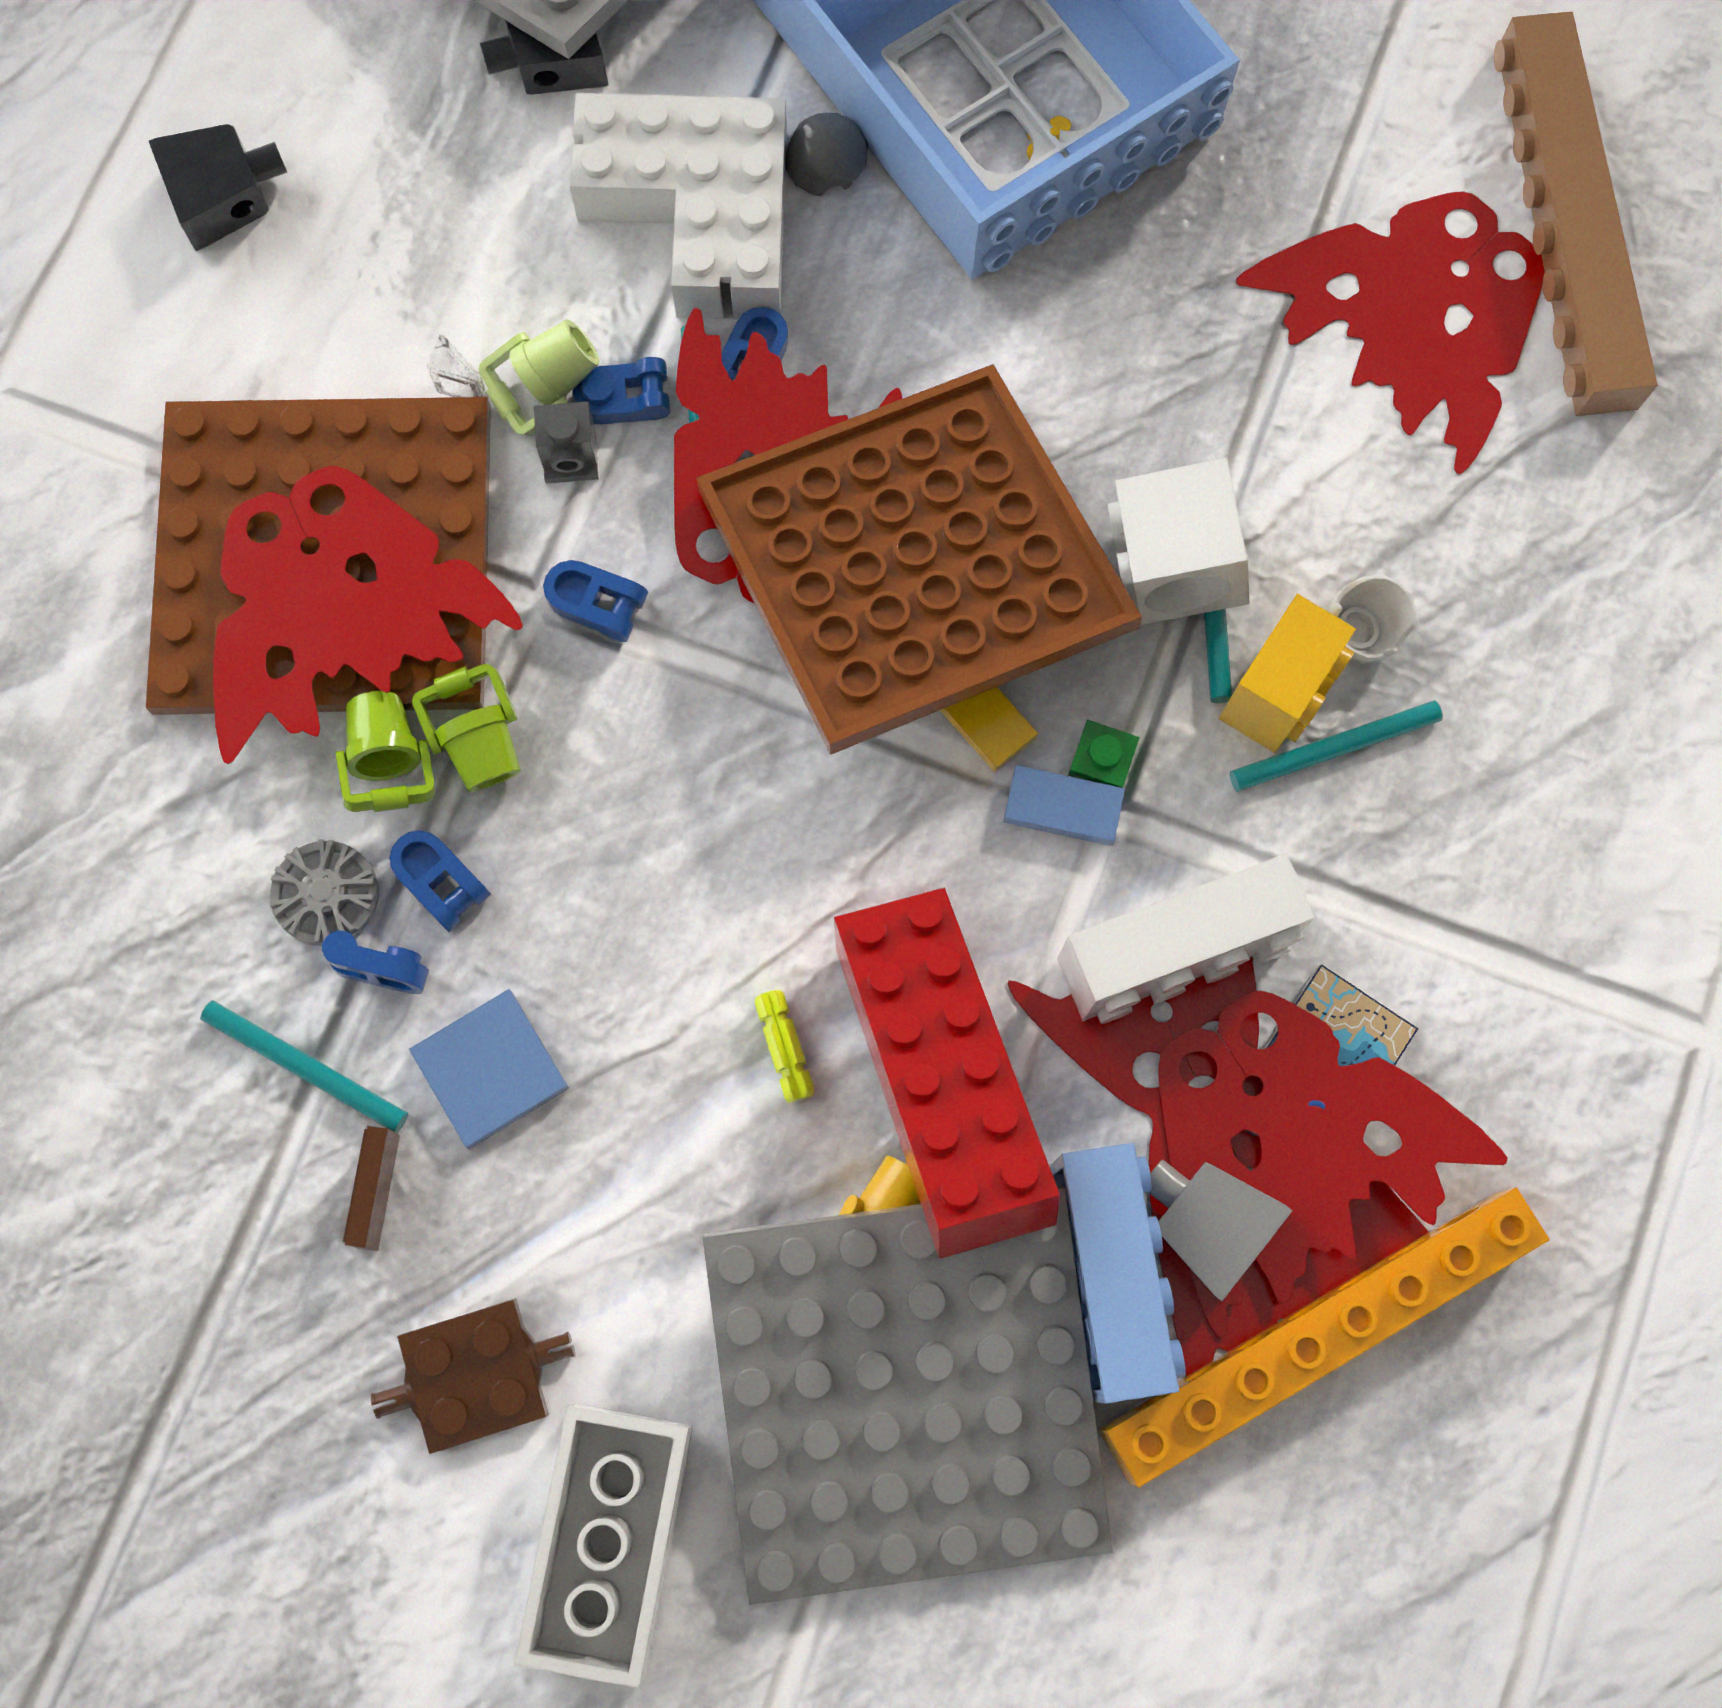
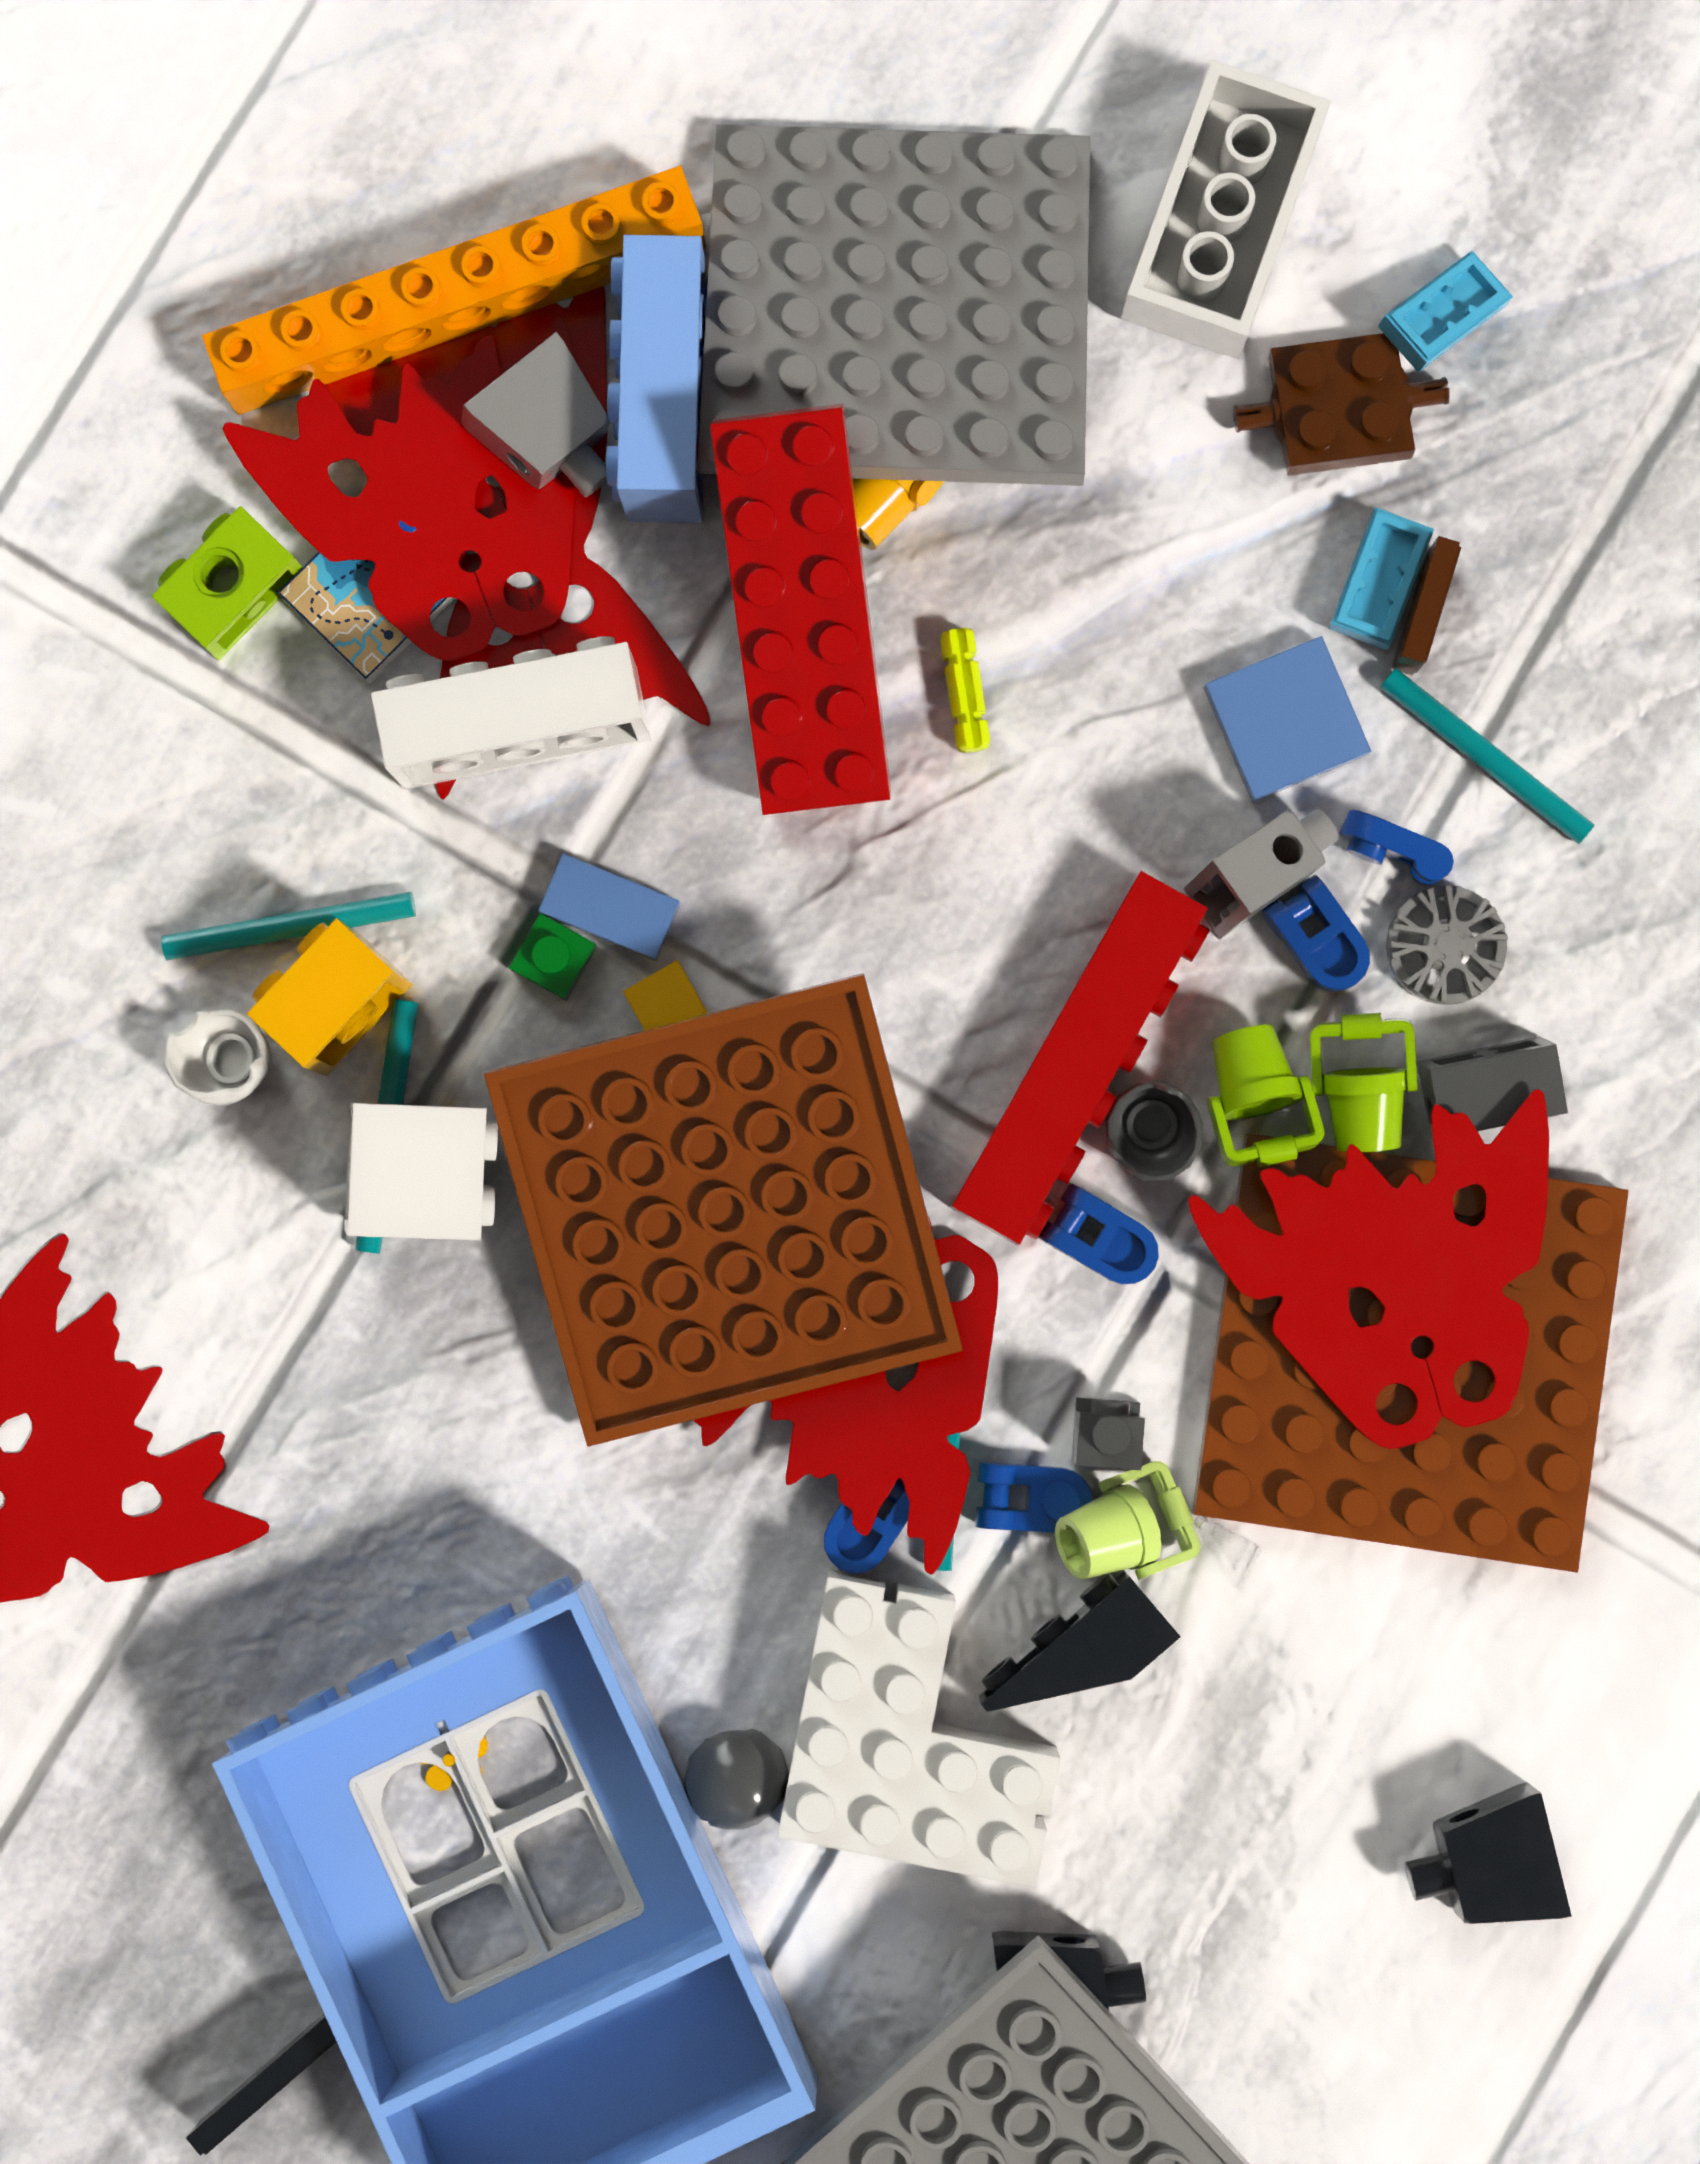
camera: 160 degrees left, 10 degrees up
none -> lime brick [151,506,303,661]
none -> red brick [951,871,1210,1245]
none -> black slope [979,1571,1181,1712]
none -> dark grey hair [1106,1081,1203,1181]
none -> light grey torso [1183,809,1339,940]
none -> medium azure plate [1328,507,1434,650]
none -> medium azure plate [1378,251,1513,373]
none -> dark grey hinge [1416,1036,1568,1131]

